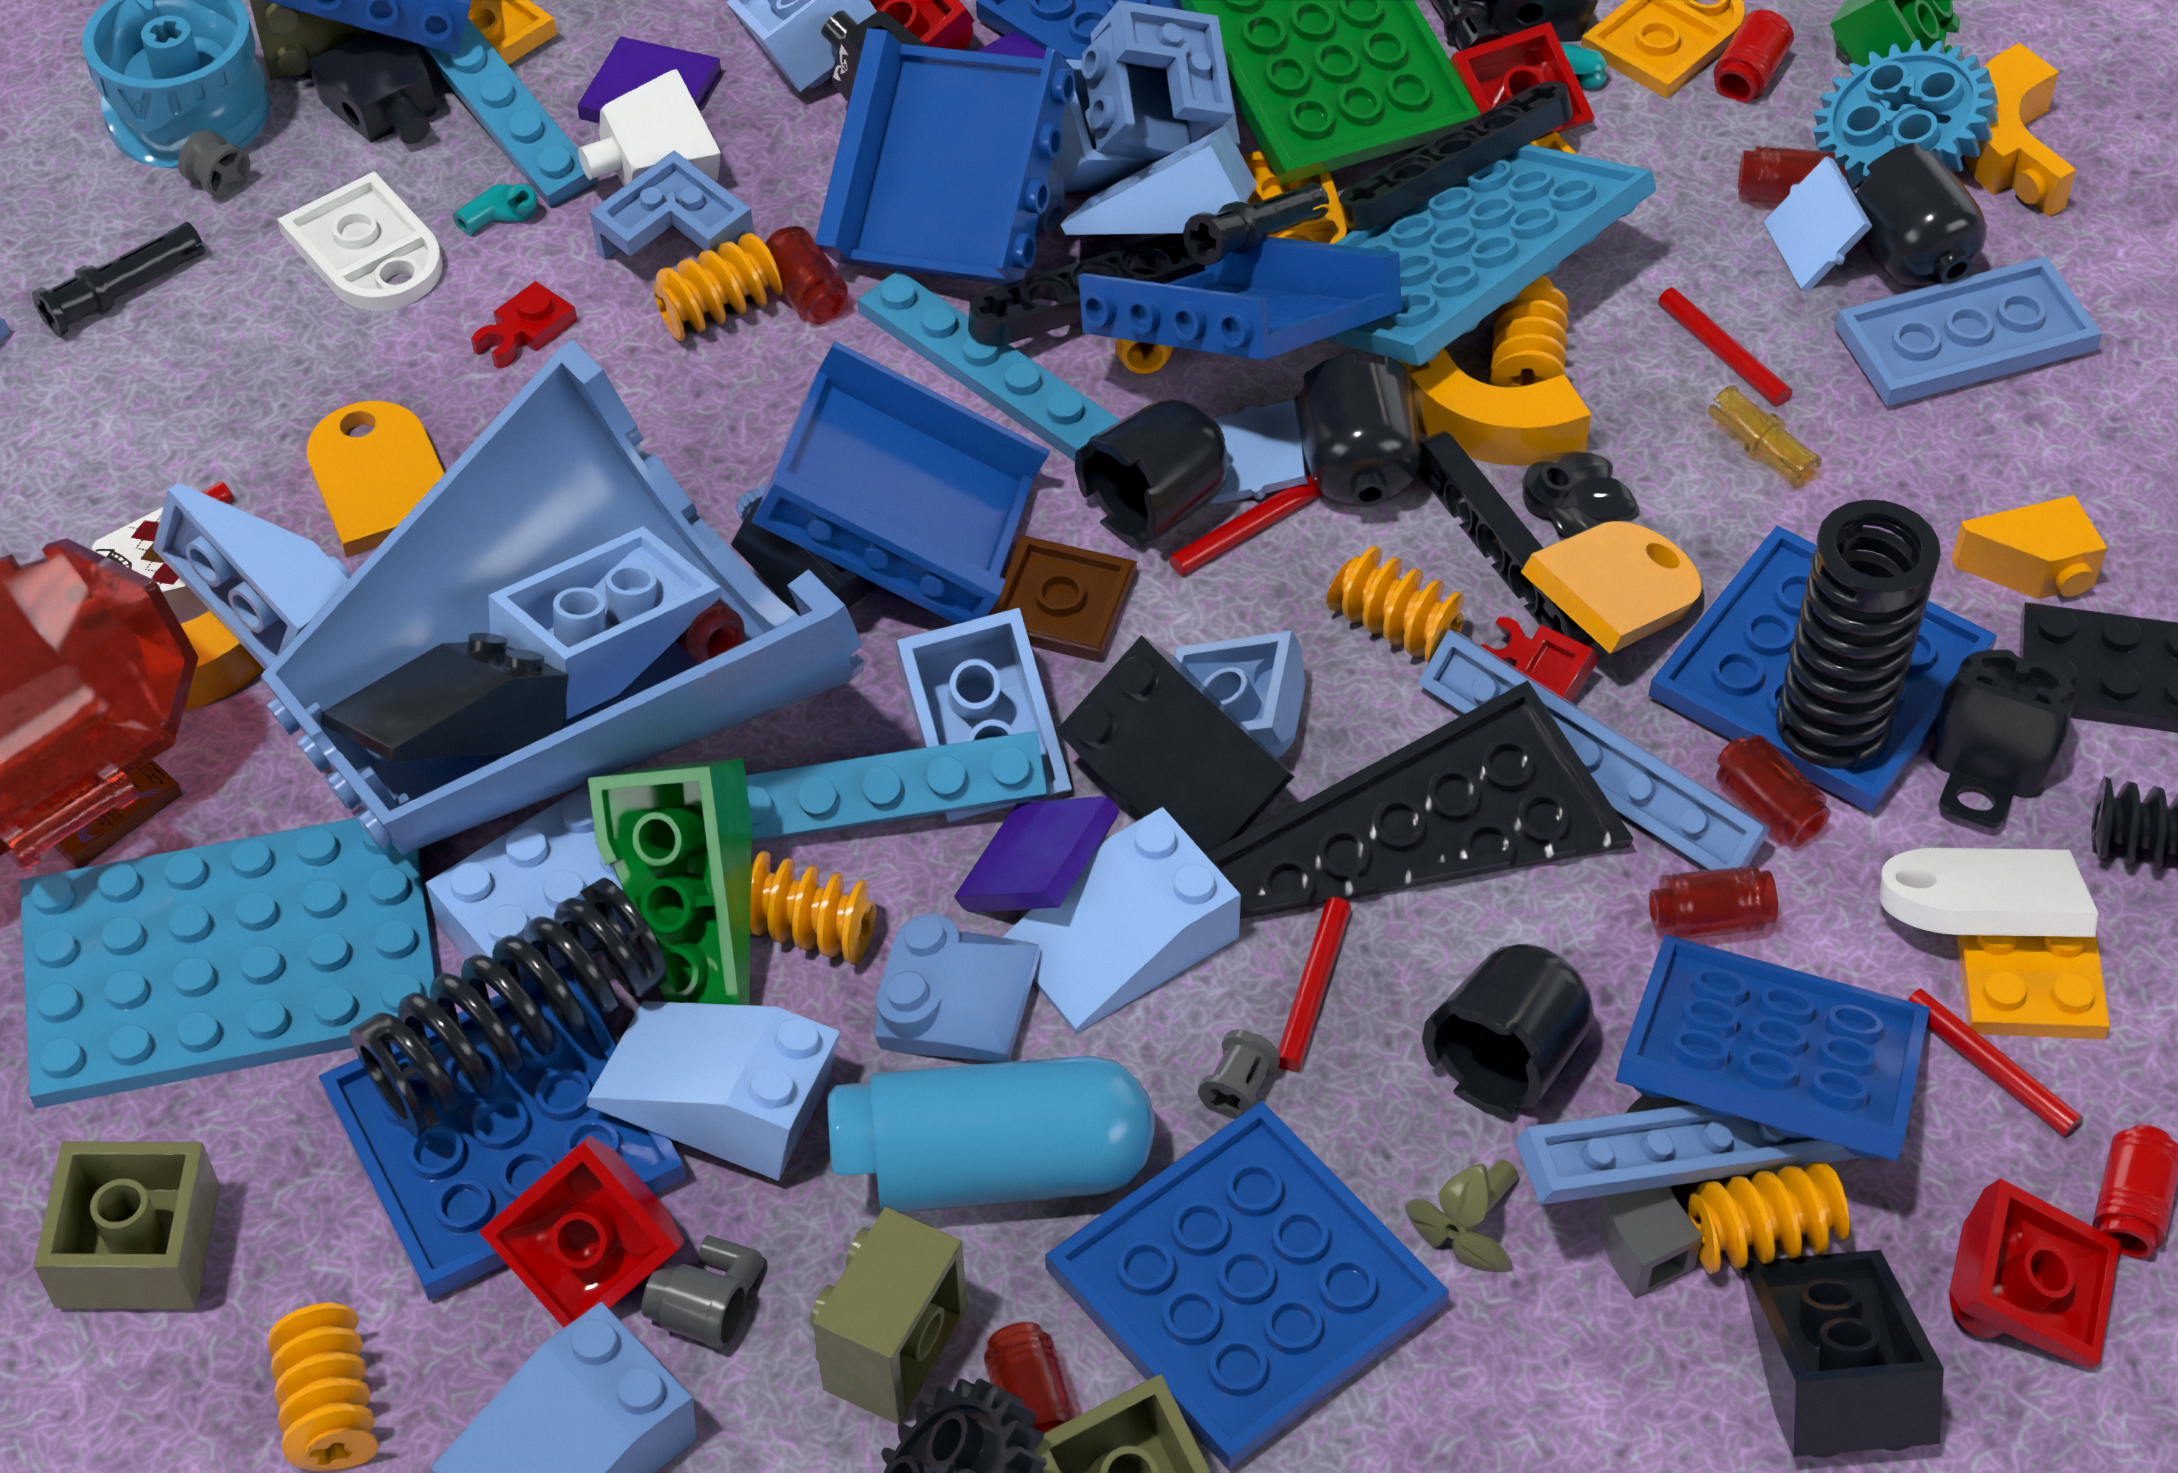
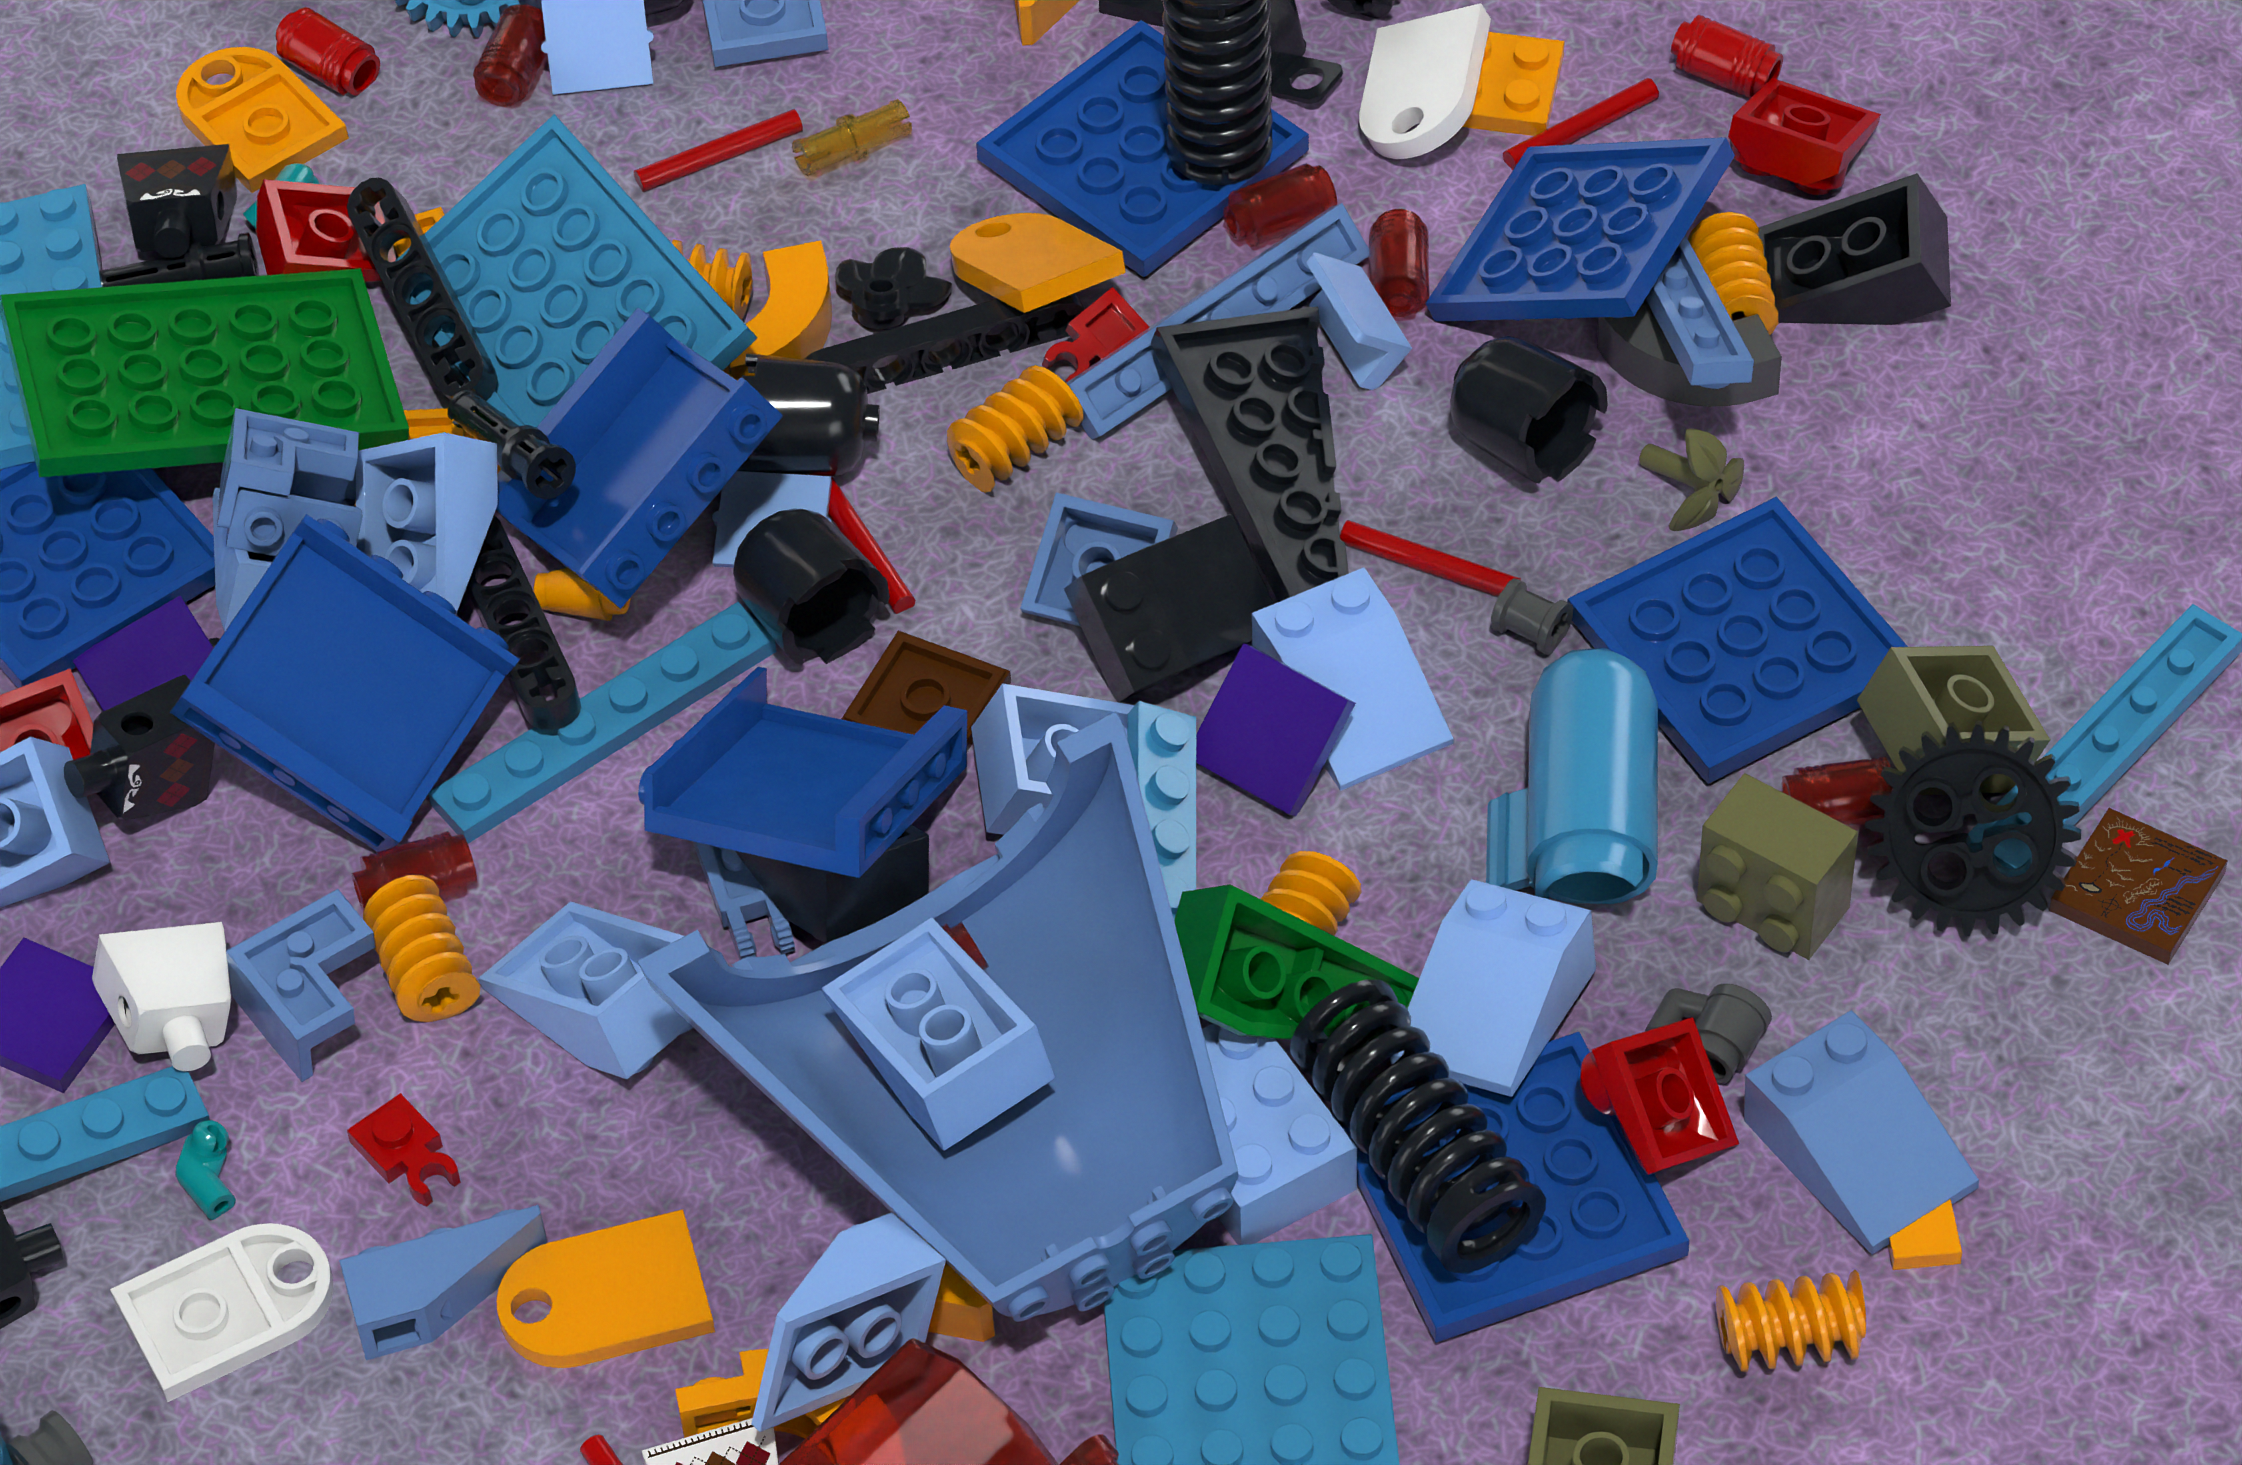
camera: 80 degrees left, 0 degrees up
black slope [321,633,569,762] -> none
medium blue slope [875,914,1041,1062] -> none
none -> medium blue slope [339,1205,547,1360]
none -> light blue slope [478,901,693,1079]
none -> light blue panel [1306,252,1412,390]

